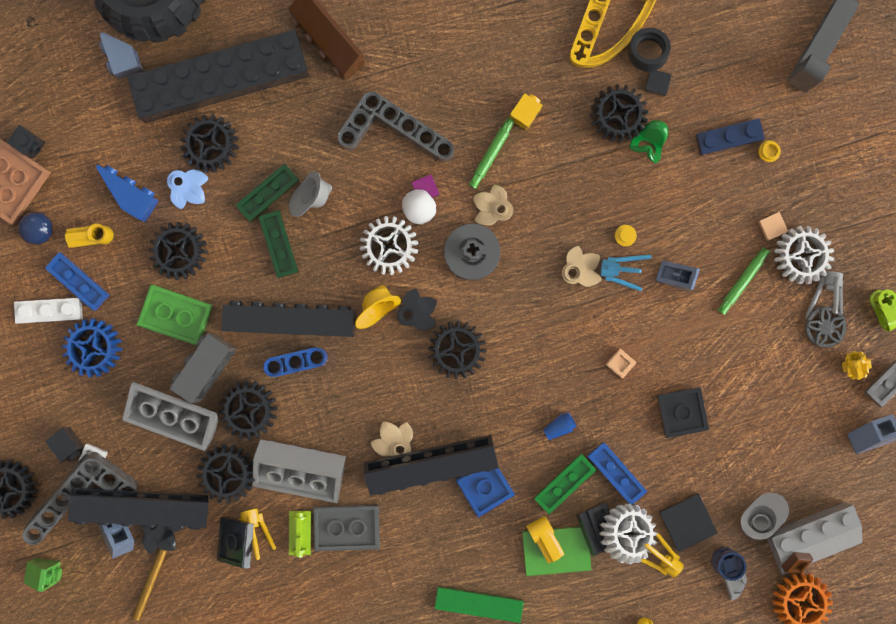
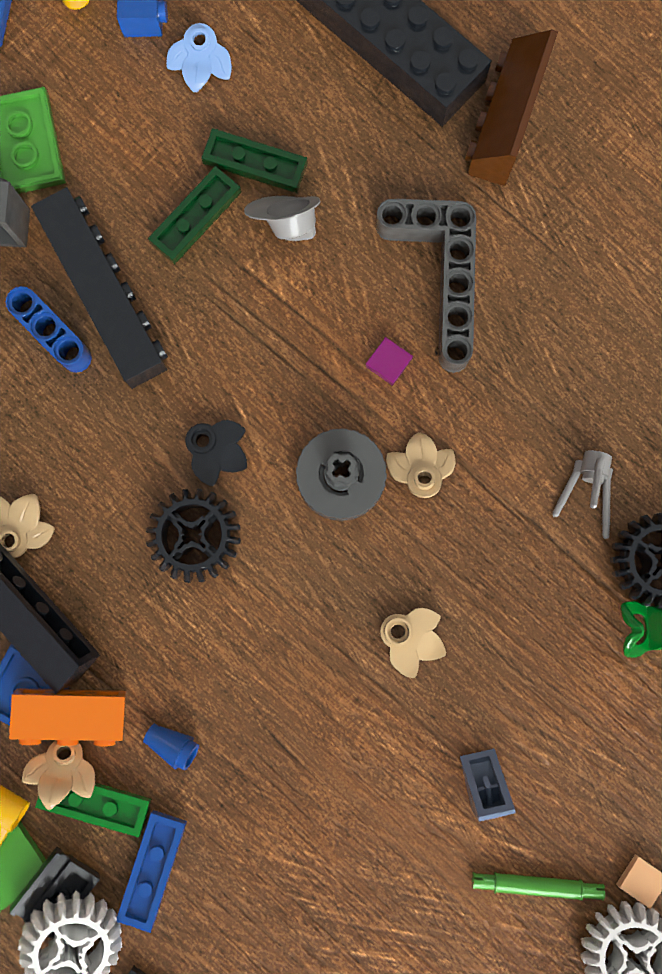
camera: 65 degrees right, 5 degrees down
black gear [148,222,208,280] -> none
black gear [180,114,239,173] -> none
yellow piece [355,285,401,329] -> none
white gear [360,216,418,275] -> none
white hair [402,190,436,225] -> none
bright green piece [468,118,515,189] -> none
yellow brick [509,93,543,131] -> none
dark azure plant [601,255,652,291] -> none
light nougat tile [605,348,637,379] -> none
yellow plate [615,225,637,247] -> none
black plate [657,387,709,438] -> none
none -> orange brick [9,688,126,746]
none -> tan plate [22,740,95,810]
none -> light grey plant [552,450,613,539]

